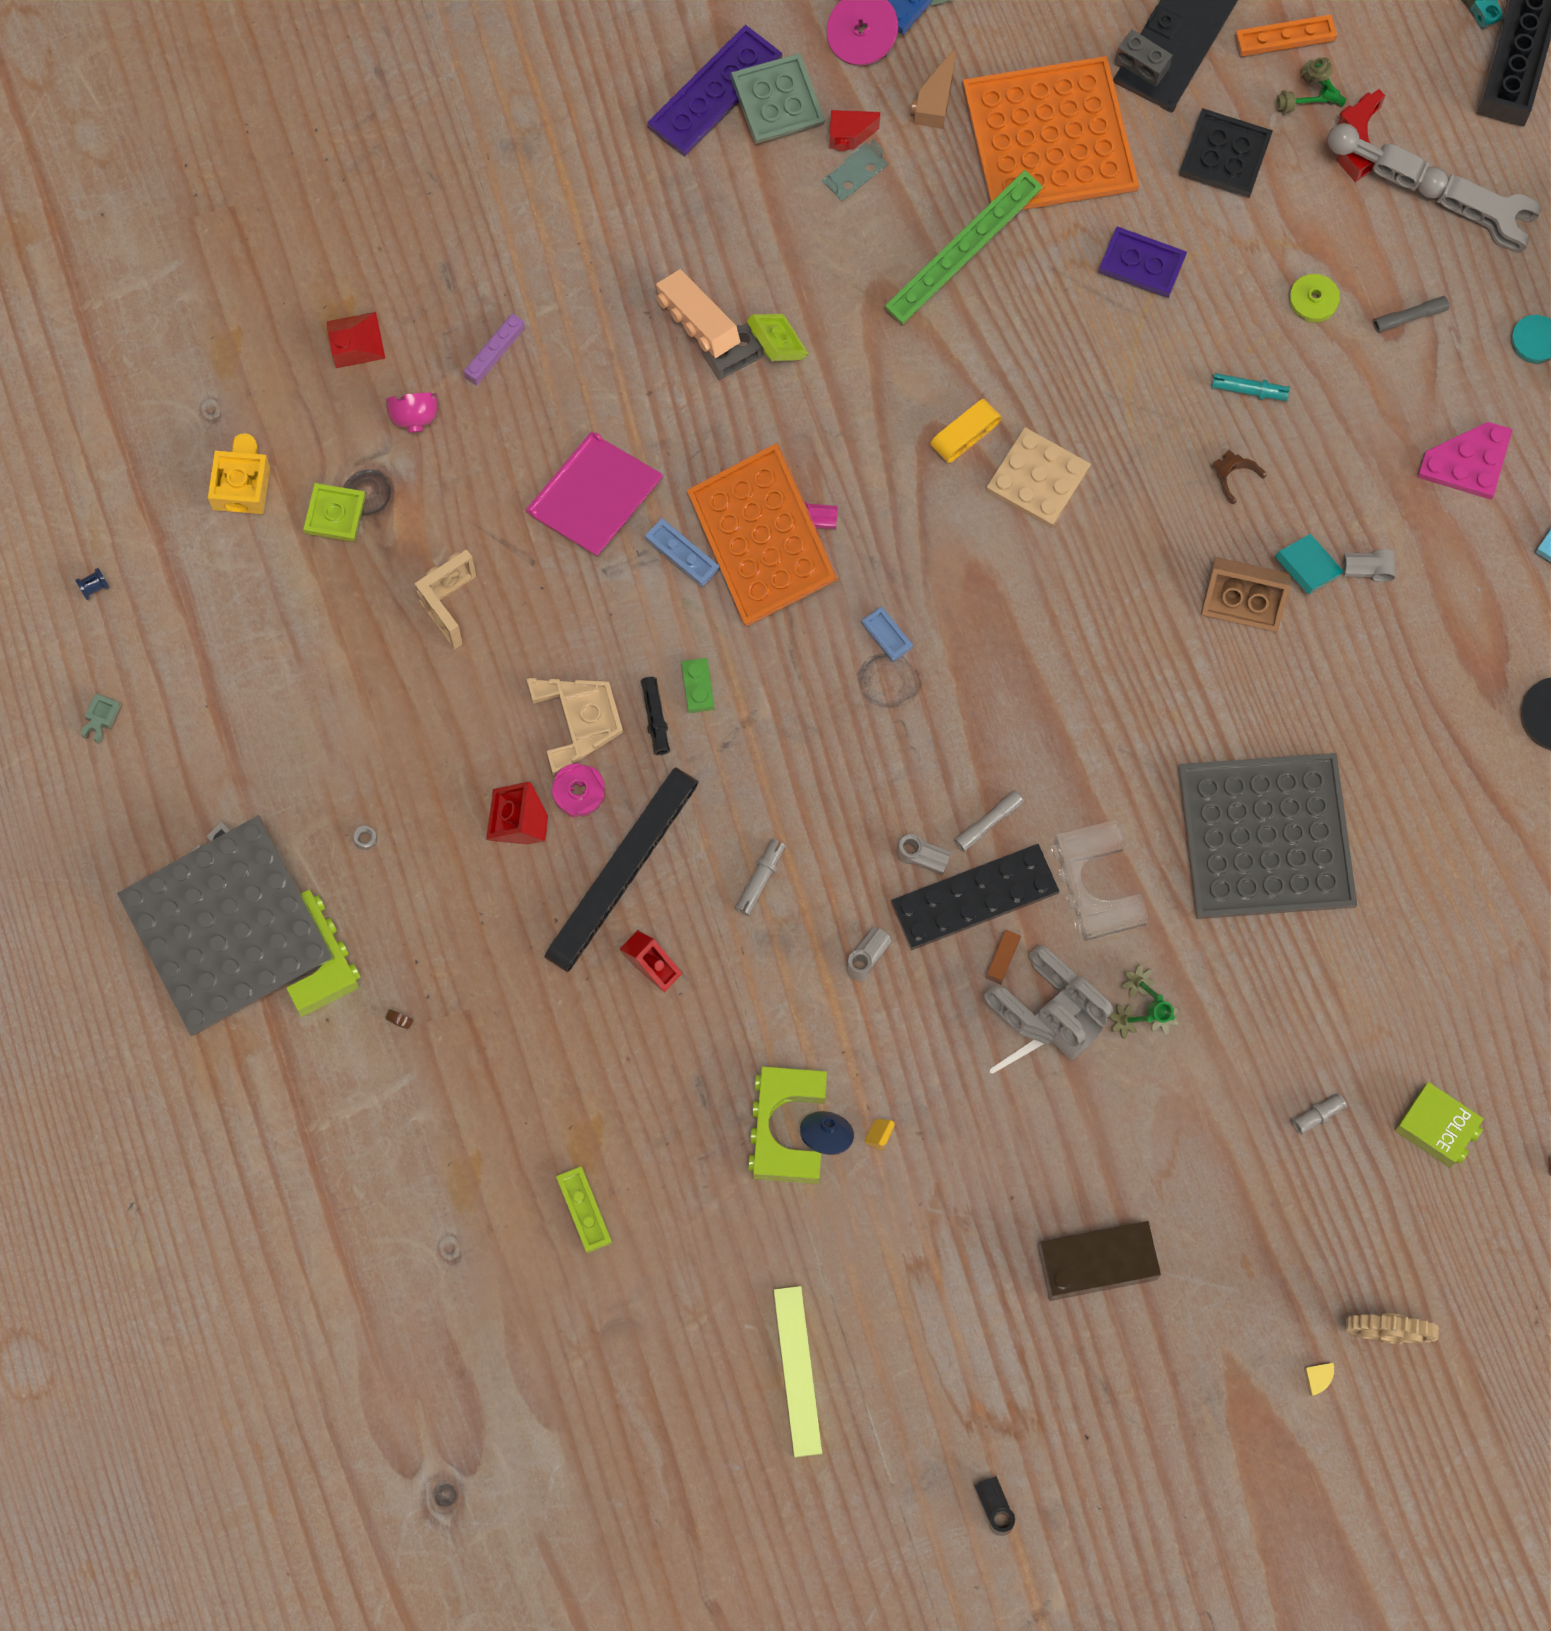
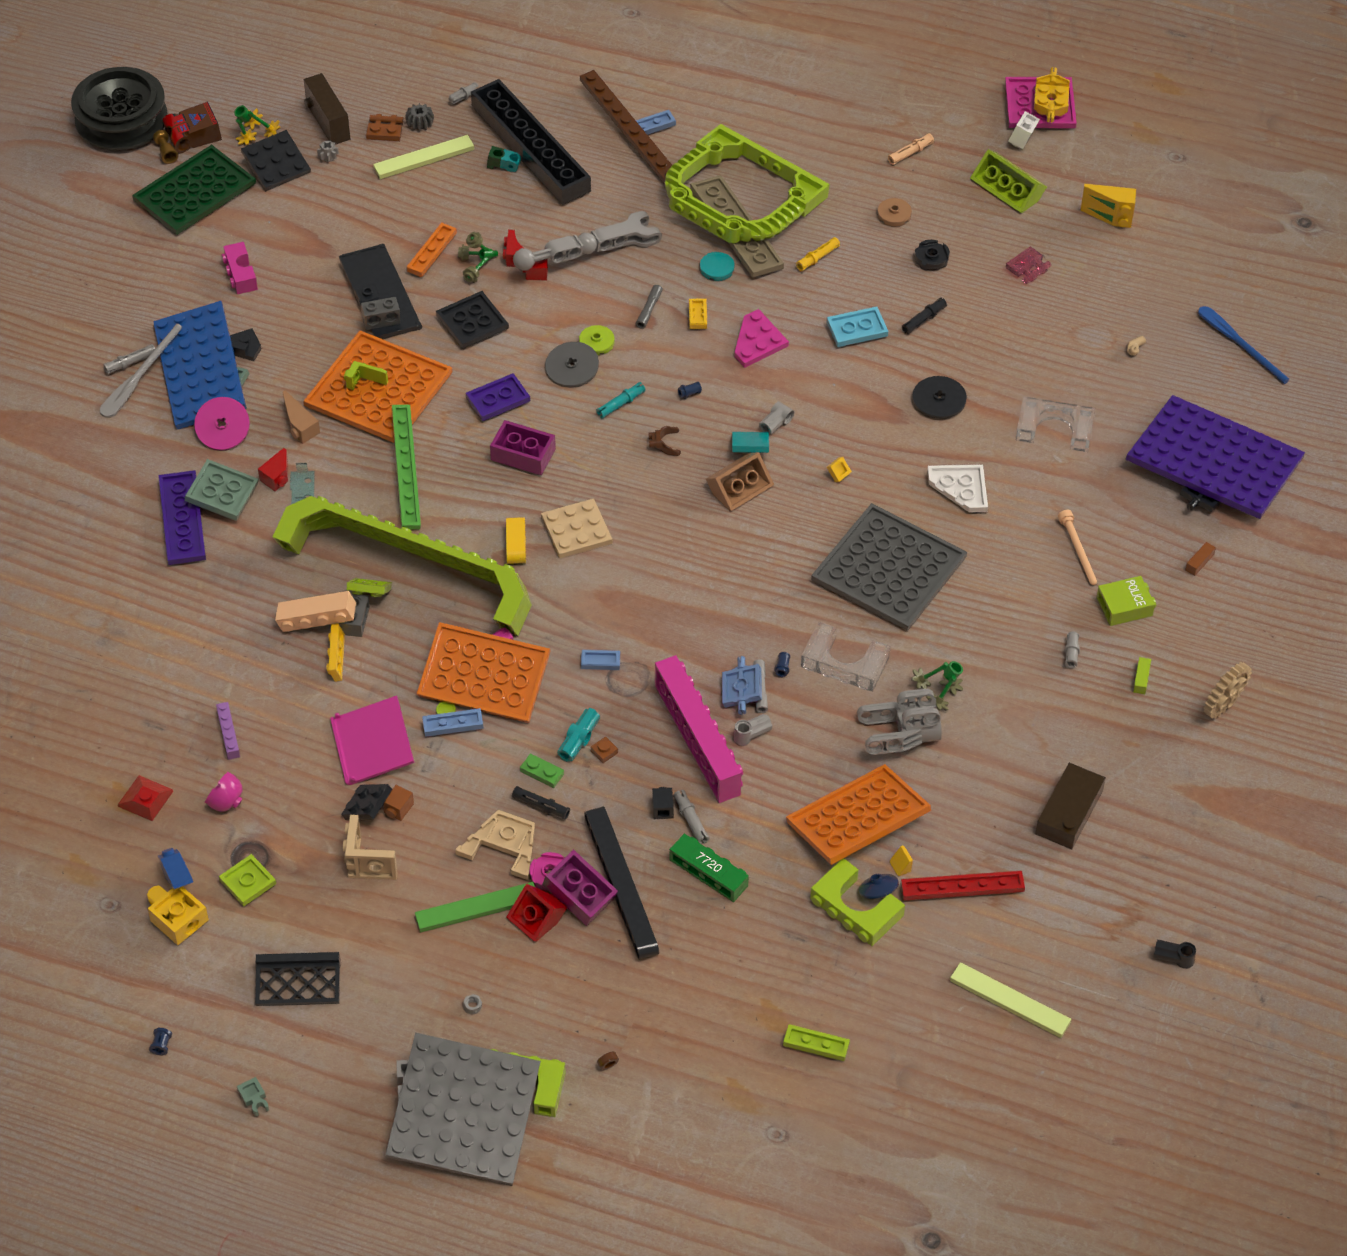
camera: 50 degrees left, 20 degrees down
red slope [620,930,683,992] -> none
light grey piece [847,927,892,981] -> none
black plate [891,843,1059,951] -> none
dark orange piece [986,930,1021,985] -> none
white sticker [990,1040,1044,1074] -> none
light yellow tile [1305,1363,1334,1396] -> none
none -> blue slope [158,848,193,889]
none -> black fence [255,952,341,1006]
none -> lime arch [273,496,532,636]
none -> yellow plate [326,623,345,682]
none -> black plate [341,784,392,820]
none -> lime bracket [344,361,388,390]
none -> dark orange brick [383,785,414,821]
none -> bright green tile [415,882,535,933]
none -> lime piece [436,702,456,714]
none -> magenta brick [490,420,556,476]
none -> magenta brick [542,849,618,926]
none -> dark grey piece [545,342,599,387]
none -> teal piece [557,708,600,762]
none -> dark orange plate [590,736,618,763]
none -> black brick [652,787,674,819]
none -> dark pink brick [655,655,743,803]
none -> green brick [669,833,749,903]
none -> dark blue pin [677,381,702,399]
none -> yellow plate [689,299,707,329]
none -> medium blue plate [722,656,762,715]
none -> dark blue pin [774,652,791,677]
none -> orange plate [786,764,931,865]
none -> yellow plate [826,456,852,482]
none -> red plate [901,871,1025,901]
none -> white plate [927,465,988,512]
none -> light nougat piece [1058,510,1097,585]
none -> lime piece [1133,657,1151,695]

